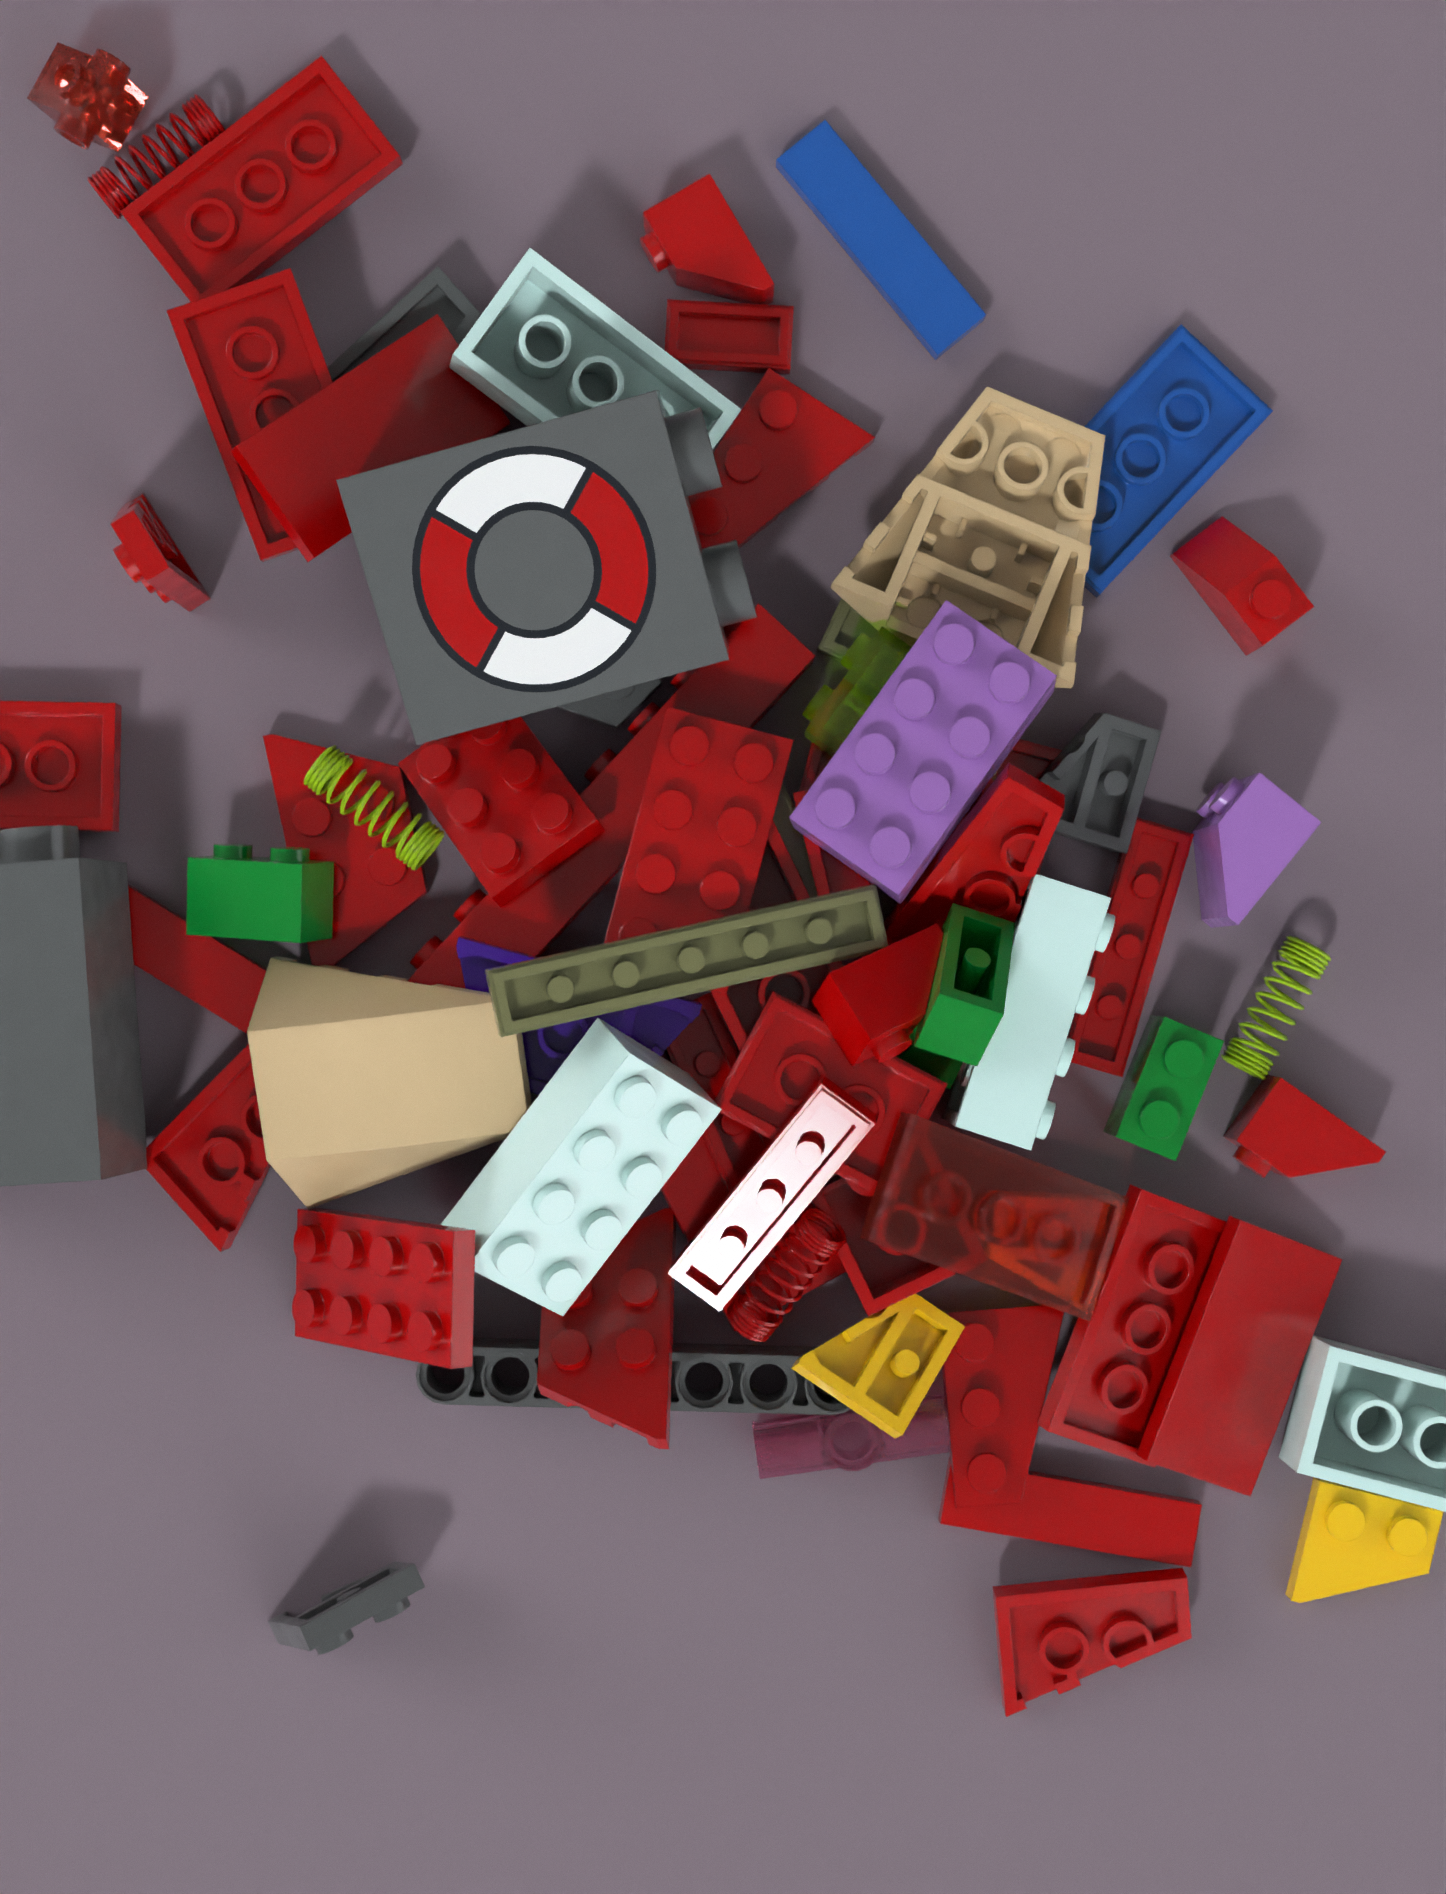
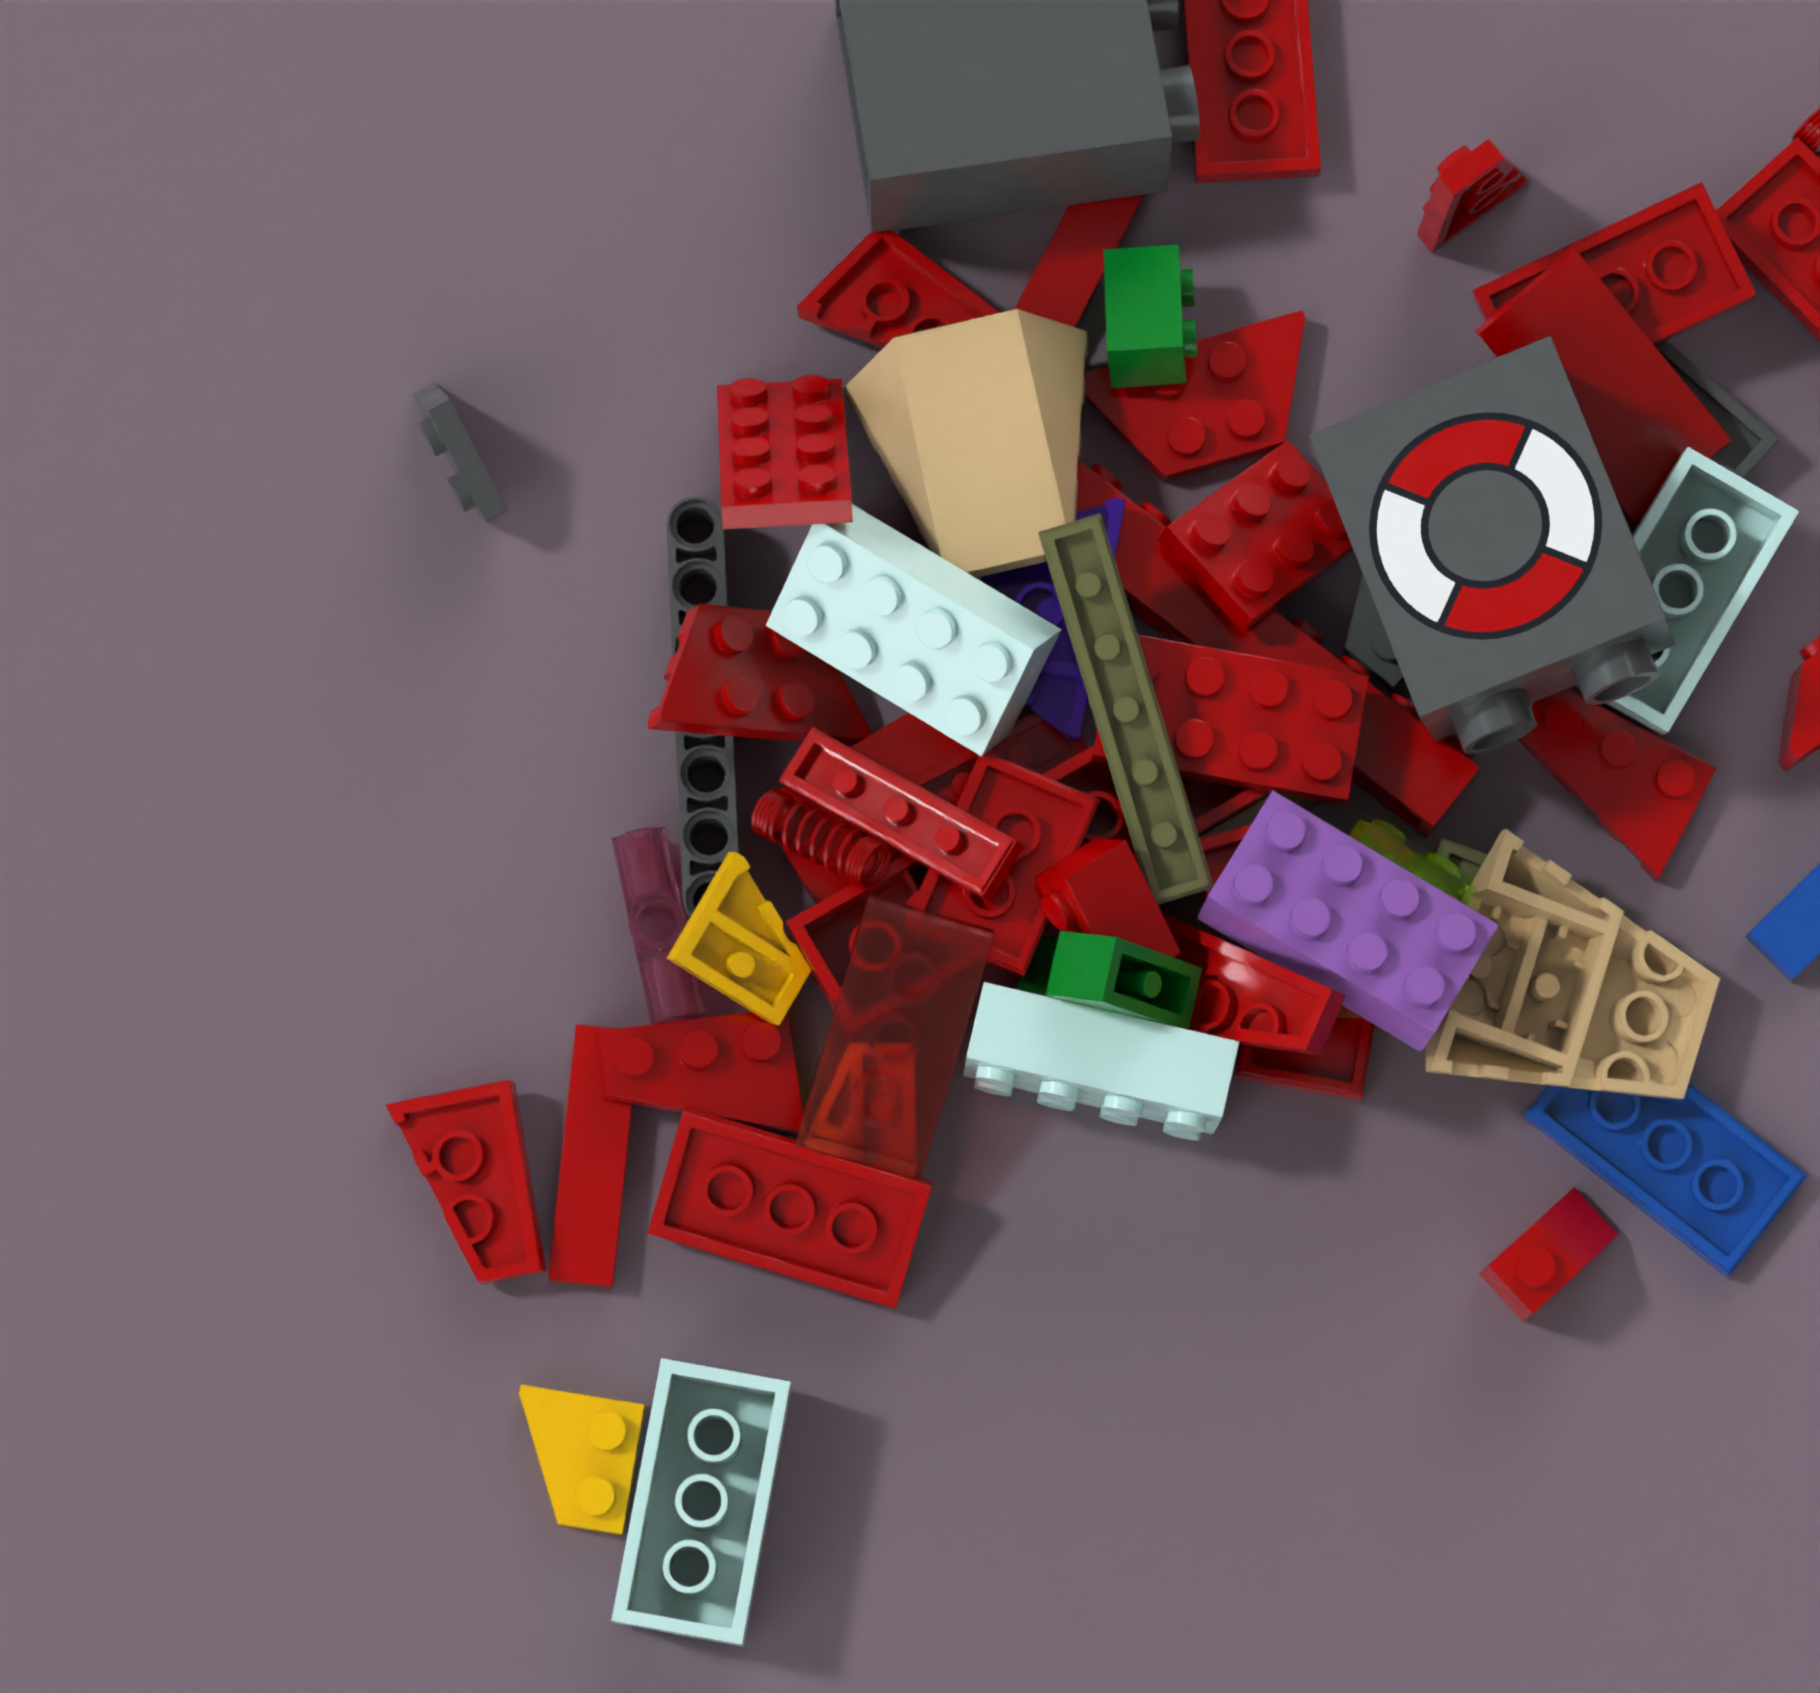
camera: 80 degrees right, 10 degrees down
lime piece [304,745,445,870] -> none
red tile [665,299,794,374] -> none
dark grey wing [1037,712,1161,853] -> none
red tile [1067,817,1194,1078] -> none
green brick [1103,1015,1224,1161] -> none
red tile [1136,1215,1343,1497] -> none
medium lavender slope [1192,772,1321,928] -> none
lime piece [1221,936,1331,1080] -> none
red slope [1223,1075,1386,1178] -> none

